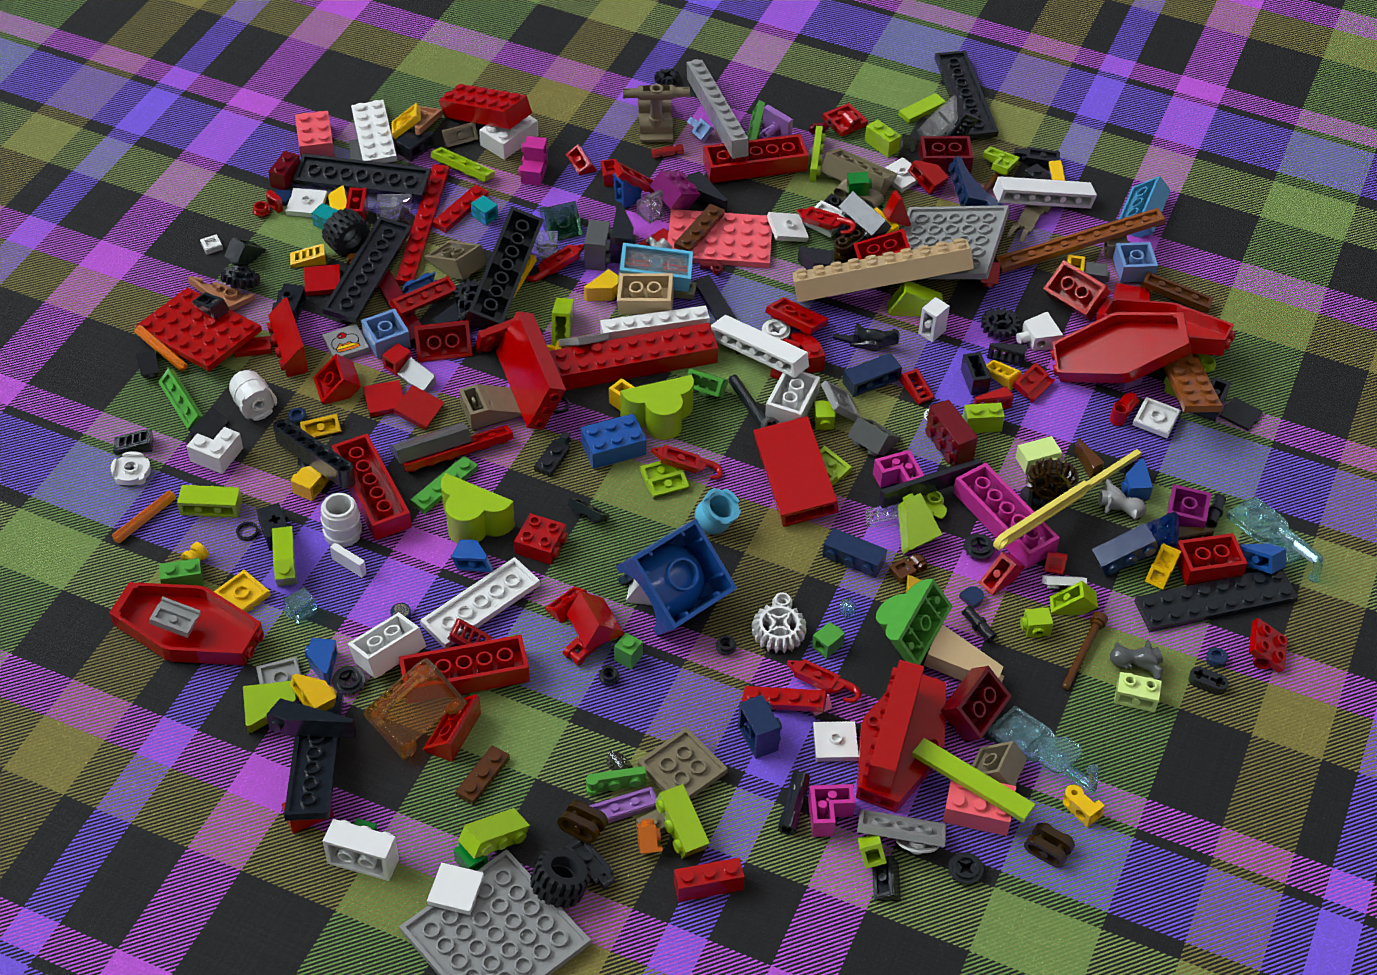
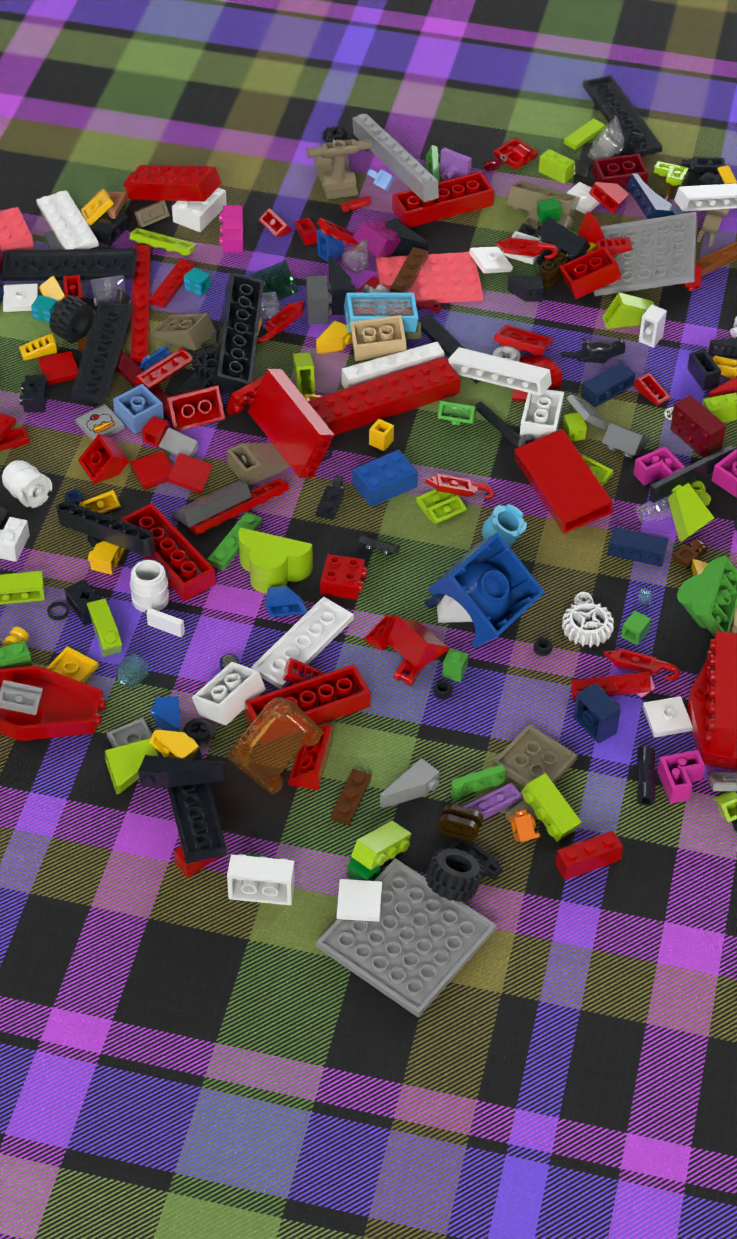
camera: 10 degrees left, 0 degrees up
red slope [266,298,308,377] -> none
light grey tile [558,333,609,346] -> none
clear smoke slope [606,751,633,771] -> none
lime brick [620,375,694,440] -> none
tan brick [793,238,974,302] -> none
lime plate [809,126,825,182] -> none
black gear [981,307,1020,340] -> none
none -> light grey slope [380,758,440,808]
none -> red slope [596,237,632,256]

